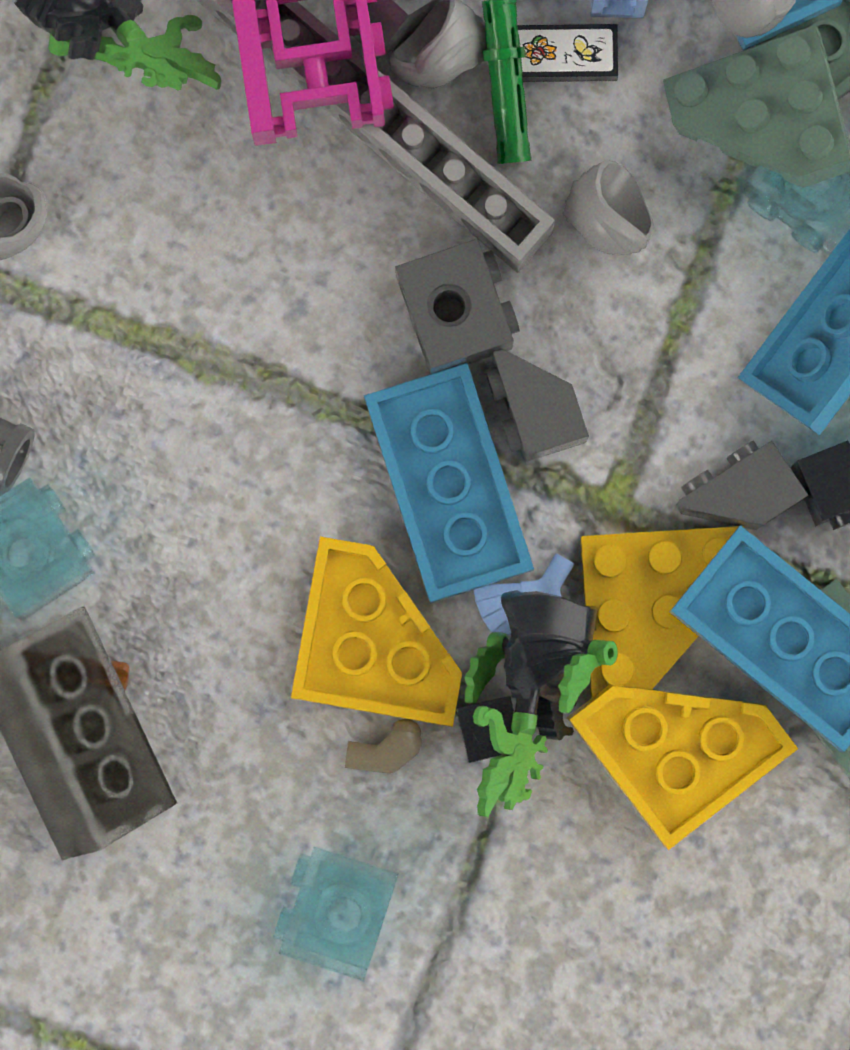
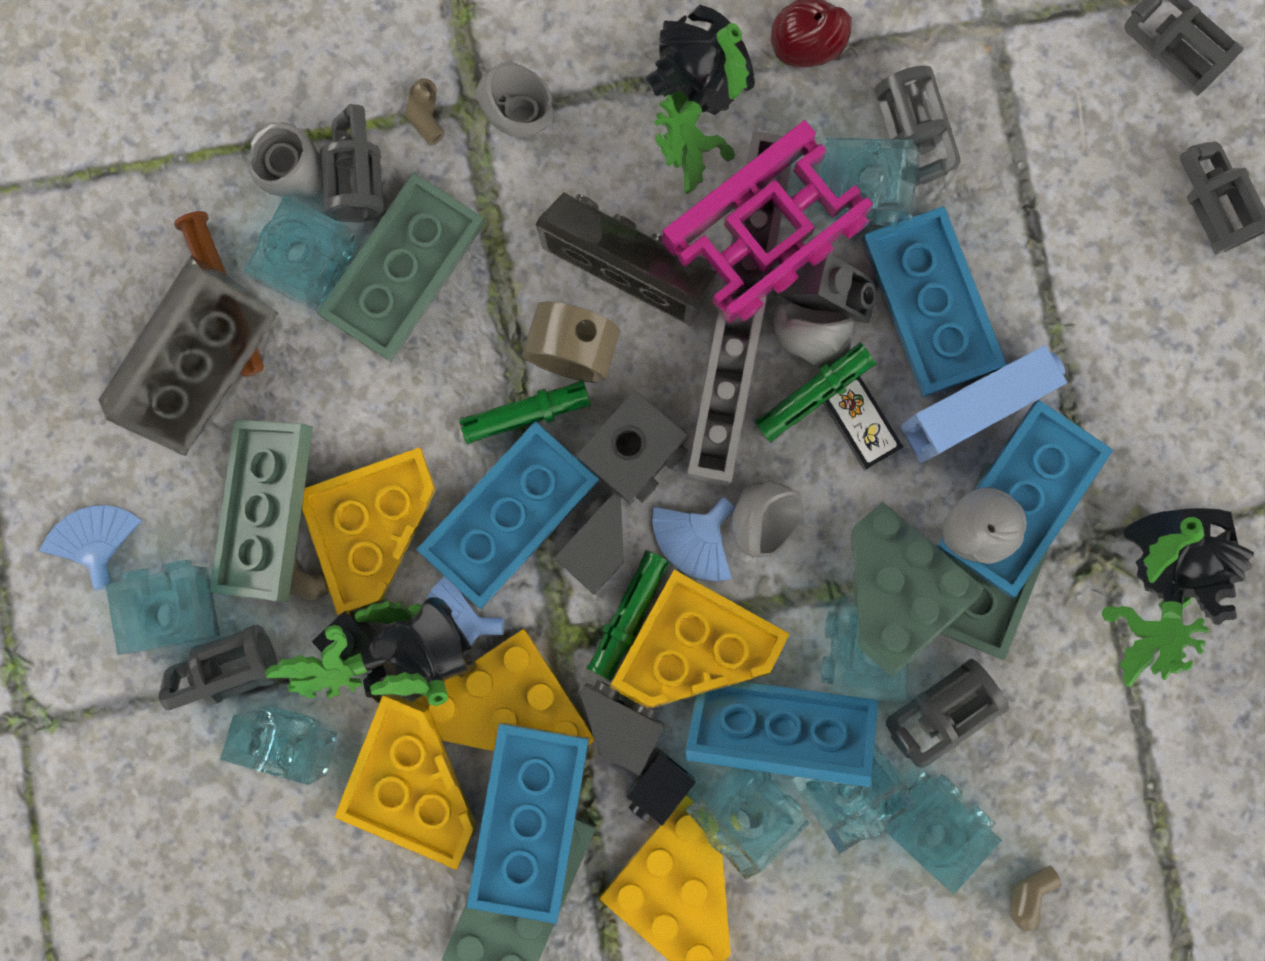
camera: 65 degrees right, 0 degrees up
none -> light blue hand [39,505,143,591]
none -> dark grey piece [158,624,279,710]
none -> sand green plate [209,420,313,602]
none -> clear light blue brick [220,706,338,785]
none -> sand green plate [317,172,486,362]
none -> green pin [459,380,591,444]
none -> dark tan piece [522,301,621,383]
none -> clear smoke slope [535,192,717,327]
none -> green pin [587,550,670,681]
none -> yellow plate [609,570,790,709]
none -> light blue hand [652,496,735,581]

